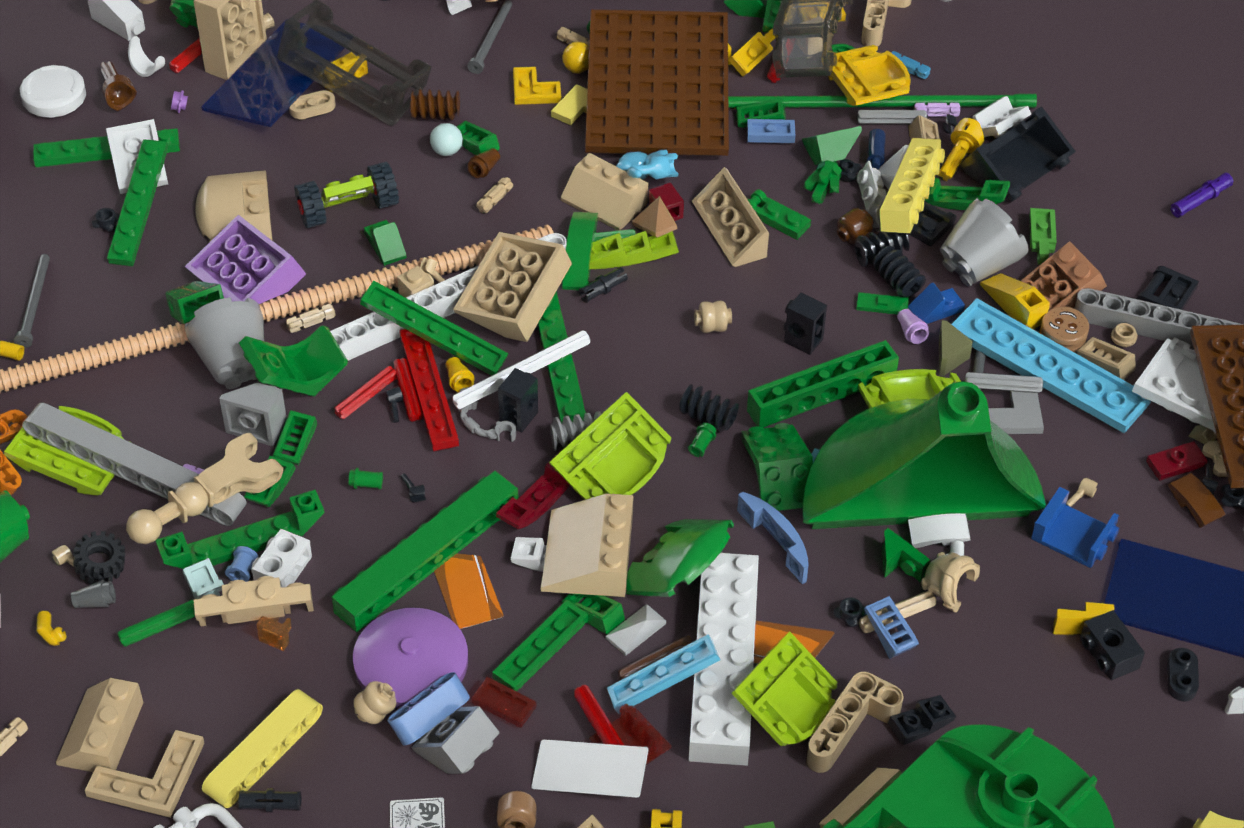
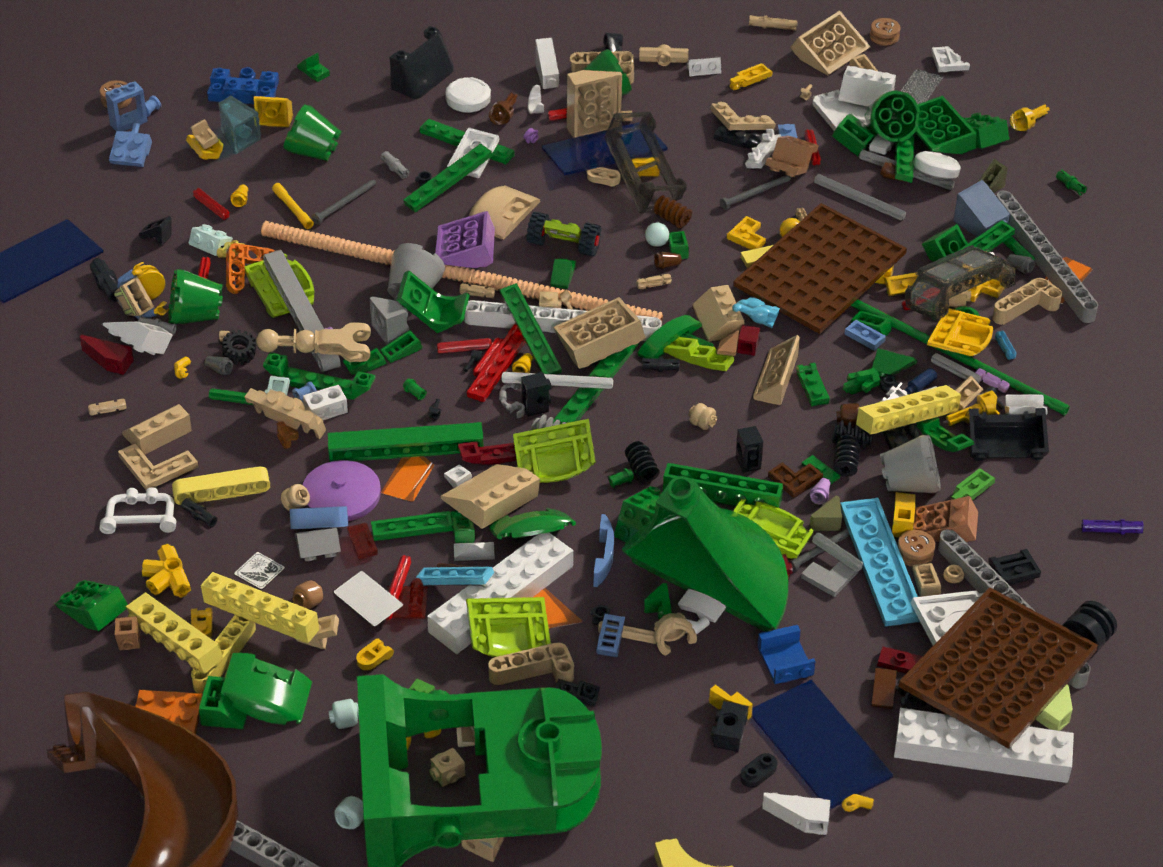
camera: 40 degrees right, 5 degrees down
green torso [165,281,224,324] -> none
blue slope [908,283,965,324] -> none
tan hand [1066,478,1098,507] -> none
none -> light grey pin [381,151,410,179]
none -> reddish brown tile [768,462,823,498]

